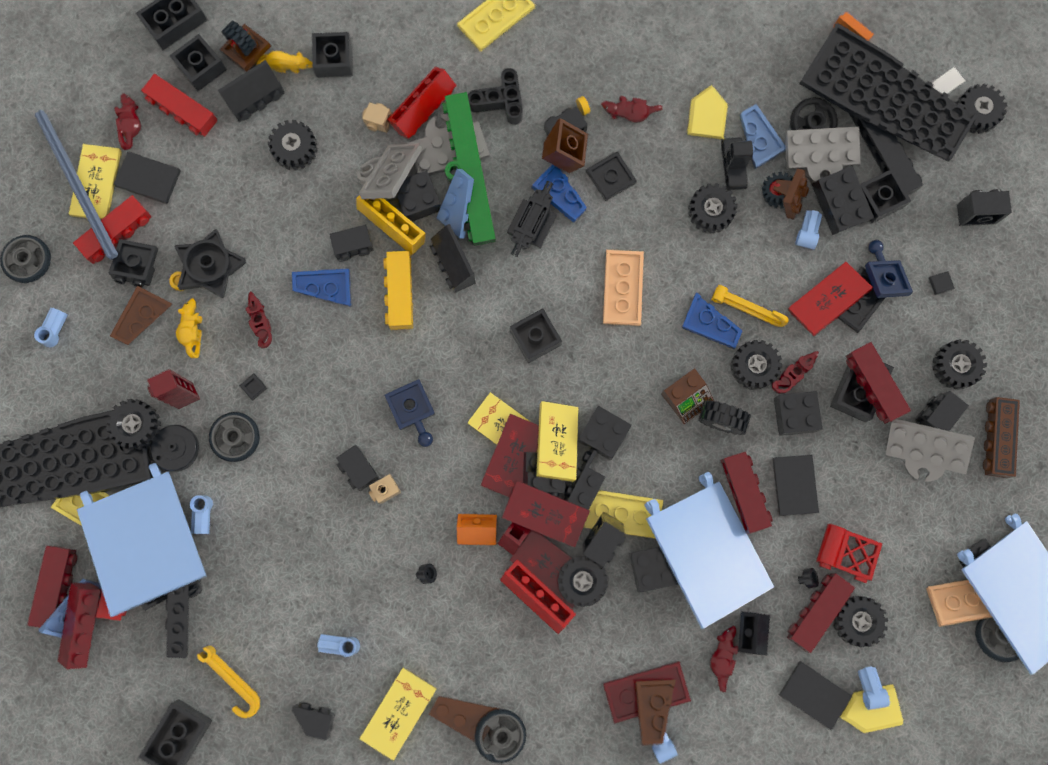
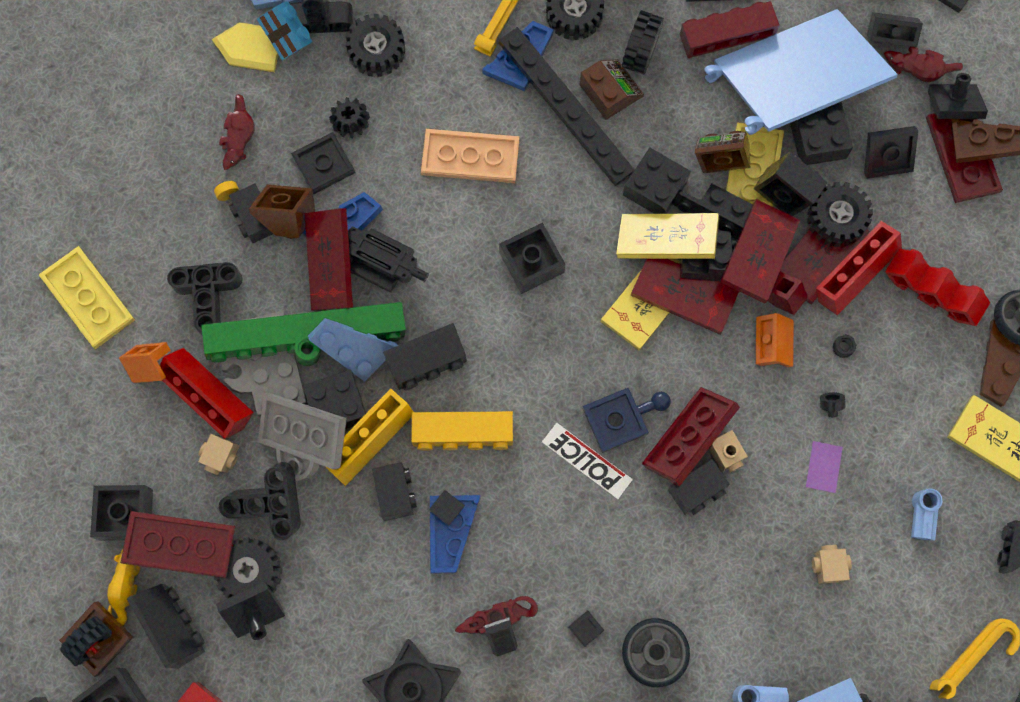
camera: 85 degrees left, 5 degrees down
none -> orange panel [119,342,171,383]
none -> dark red tile [120,511,236,578]
none -> black tile [216,582,285,640]
none -> black beam [219,462,301,540]
none -> dark azure brick [257,0,313,60]
none -> dark red tile [304,208,353,310]
none -> black gear [329,97,370,139]
none -> black tile [429,490,465,527]
none -> black tile [484,618,518,657]
none -> black plate [498,27,635,186]
none -> sticker [542,423,633,499]
none -> dark red tile [641,387,740,486]
none -> reddish brown slope [695,131,751,173]
none -> medium lavender sticker [806,441,843,493]
none -> tan brick [812,545,852,584]
none -> black axle [832,334,857,358]
none -> black tile [864,126,918,178]
none -> red brick [885,248,991,326]
none -> black tile [928,73,988,119]

